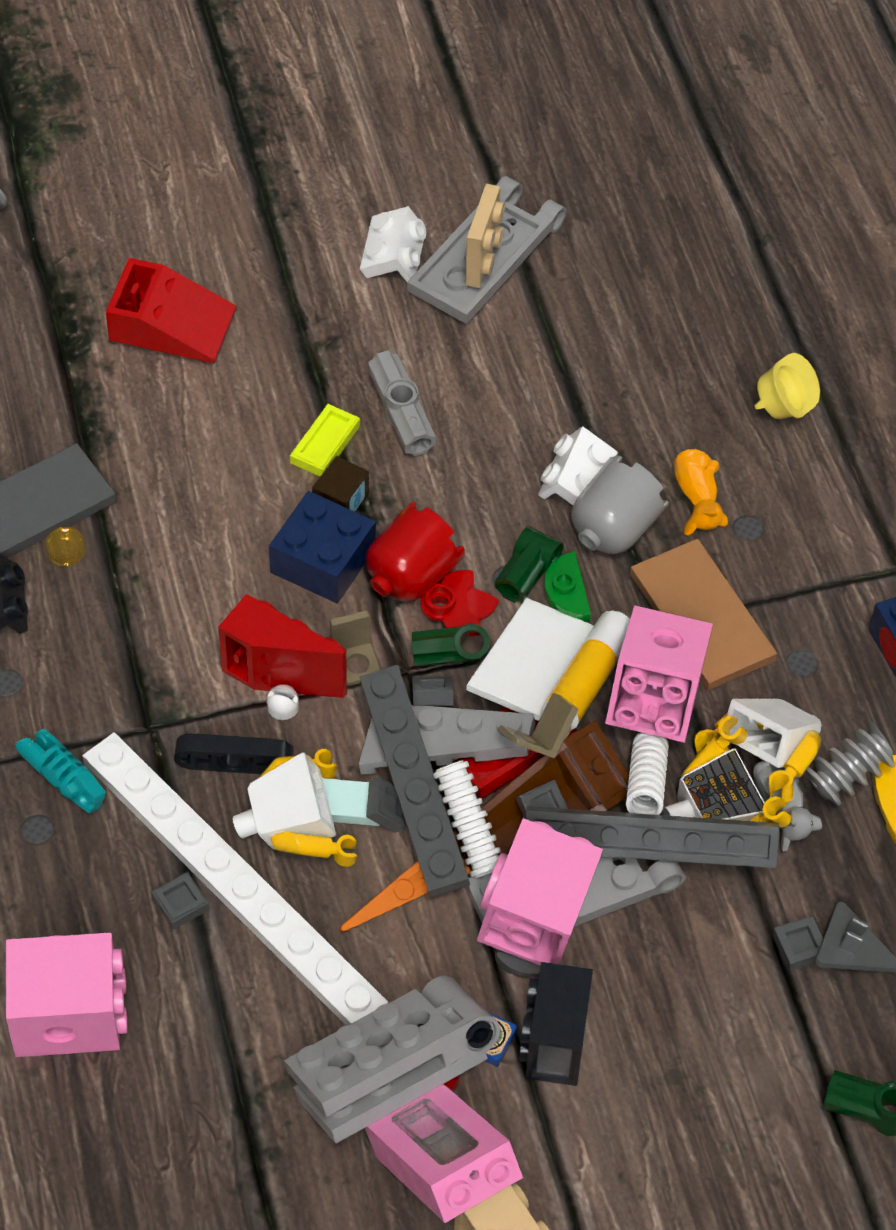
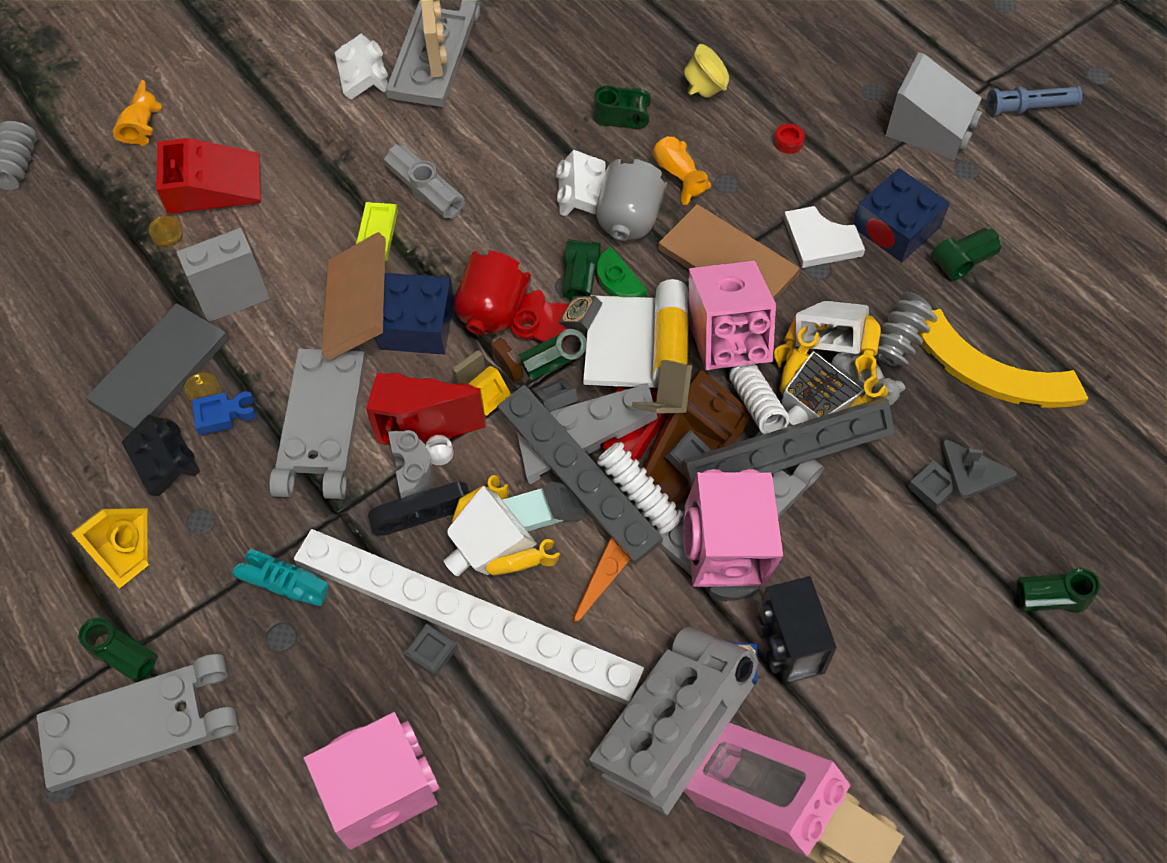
camera: 20 degrees left, 5 degrees up
dark brown brick [312,456,369,512] -> none
none -> light orange animal [113,79,162,146]
none -> clear yellow tile [148,216,183,248]
none -> light grey slope [176,228,270,322]
none -> blue plate [192,392,257,435]
none -> light grey hinge [270,349,367,499]
none -> medium nougat tile [322,232,386,360]
none -> light grey cylinder [388,430,434,498]
none -> yellow tile [468,366,511,416]
none -> reddish brown tile [491,337,524,383]
none -> tile [559,296,603,330]
none -> dark green piece [593,85,651,129]
none -> red tile [773,124,805,154]
none -> white tile [783,206,865,268]

